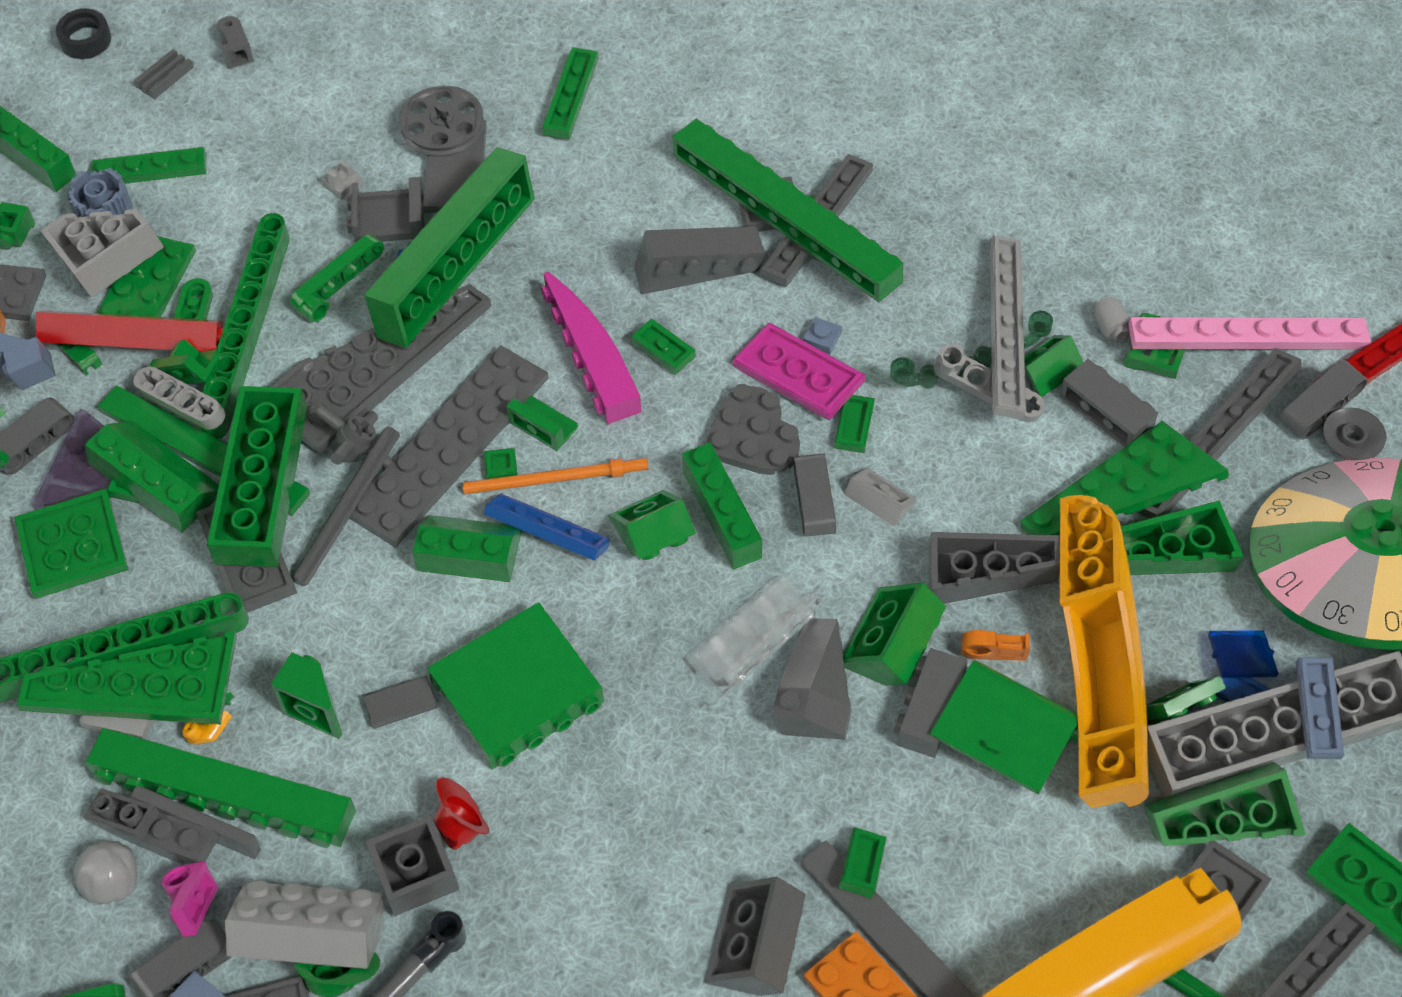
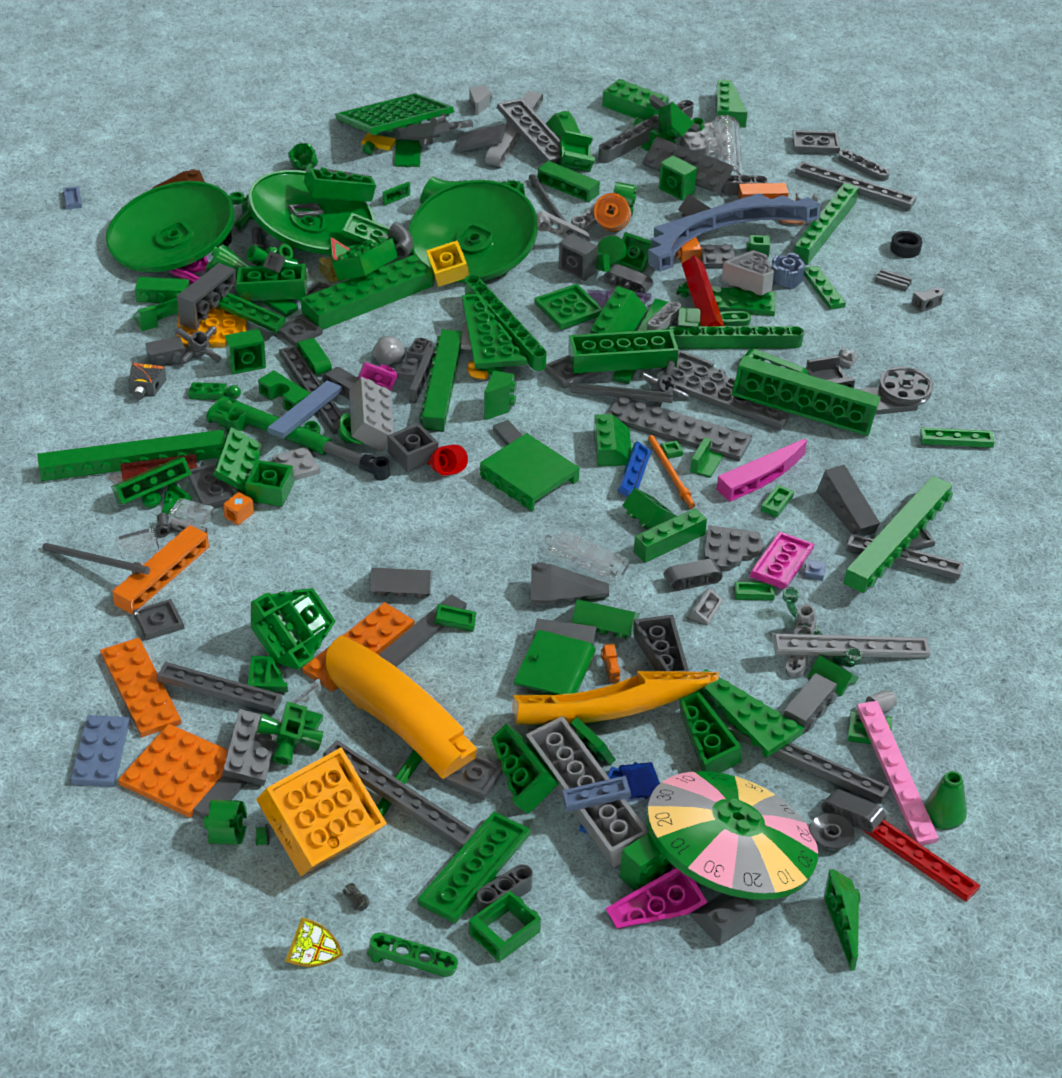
camera: 75 degrees right, 15 degrees down
none -> green cone [924,771,967,830]

